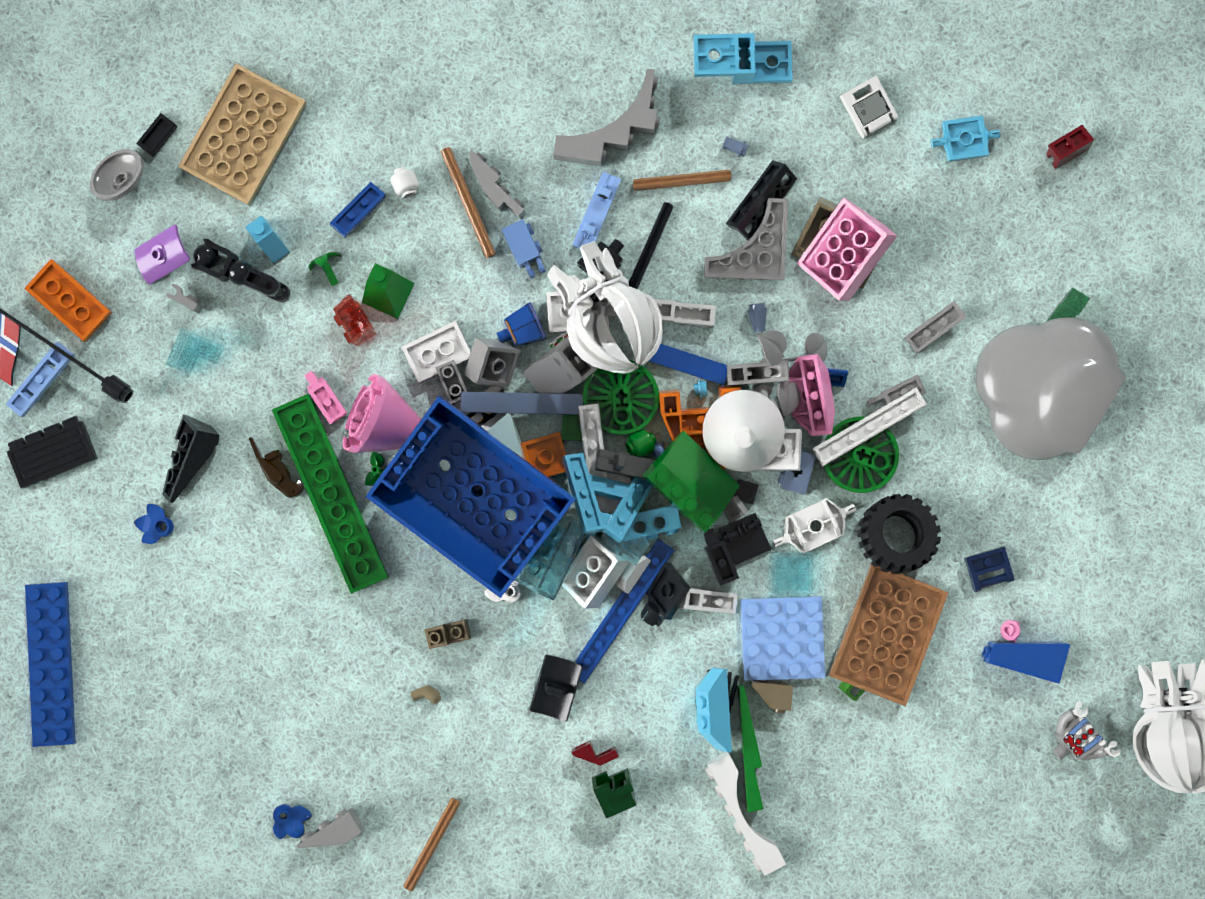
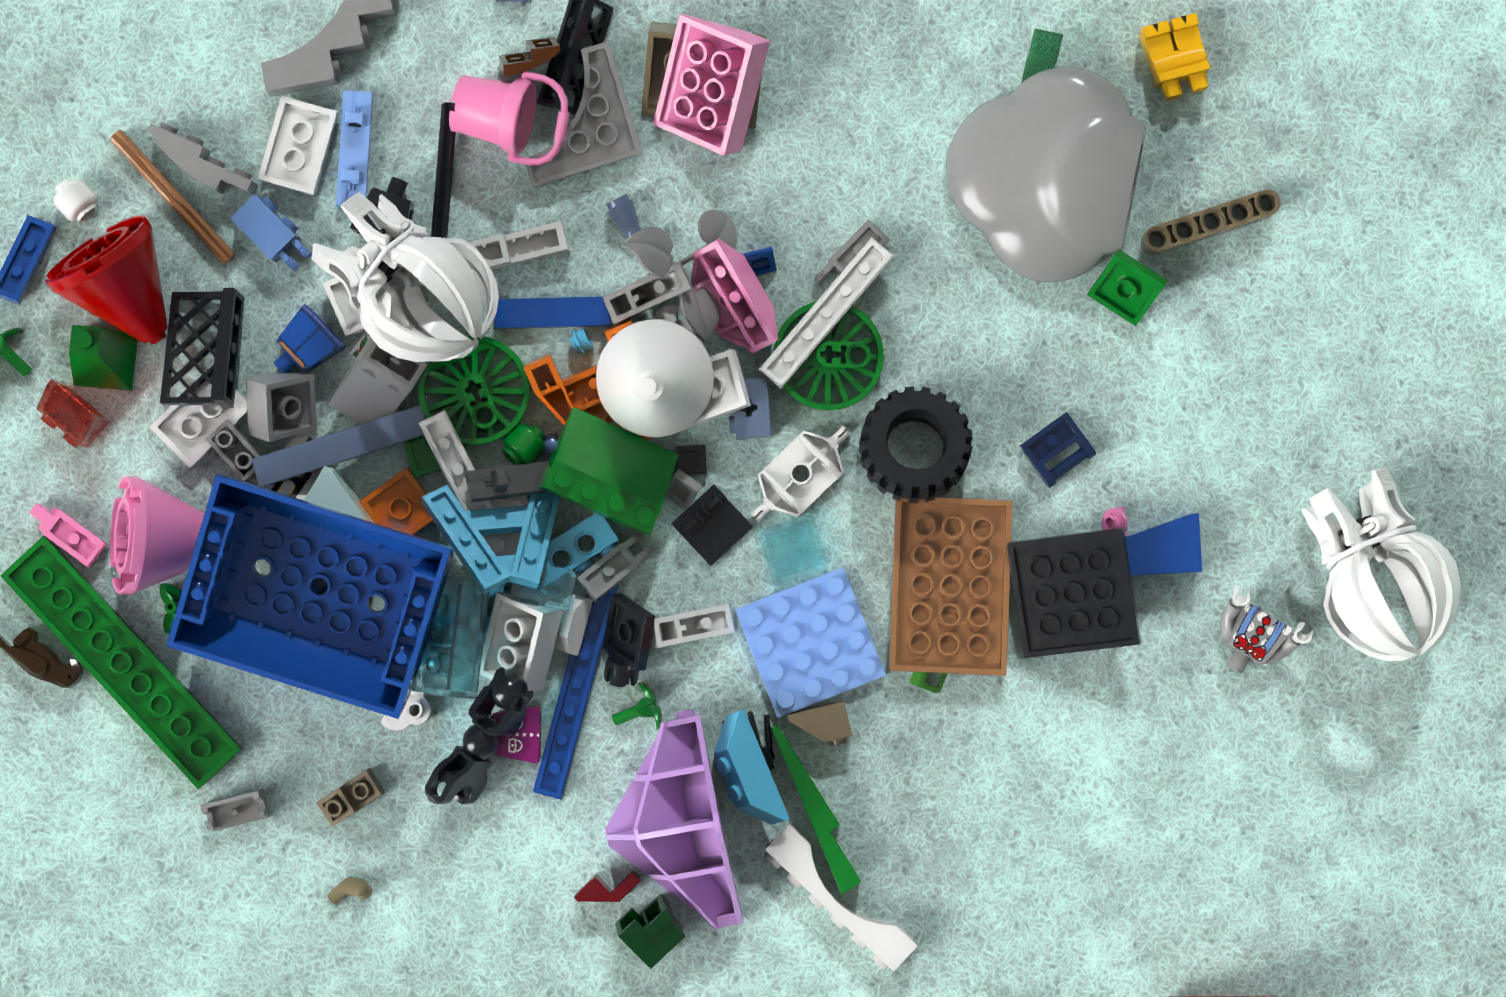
camera: 30 degrees left, 0 degrees up
black shield [529,654,583,722] -> none
medium nougat axle [633,170,731,191] -> none
black hinge [704,529,739,586] -> none
light grey hinge [904,301,967,354] -> none
none -> red cone [45,215,168,344]
none -> black fence [160,288,245,408]
none -> light grey hinge [200,789,270,832]
none -> white plate [257,96,339,196]
none -> black piece [425,667,534,804]
none -> bright pink piece [449,71,570,166]
none -> magenta torso [493,706,542,763]
none -> reddish brown slope [499,37,560,76]
none -> light grey hinge [576,532,656,603]
none -> lavender panel [605,709,743,929]
none -> green plant [612,682,662,730]
none -> black plate [1007,527,1141,658]
none -> green plate [1087,249,1168,326]
none -> yellow hips [1138,13,1210,101]
none -> dark tan beam [1140,189,1281,256]

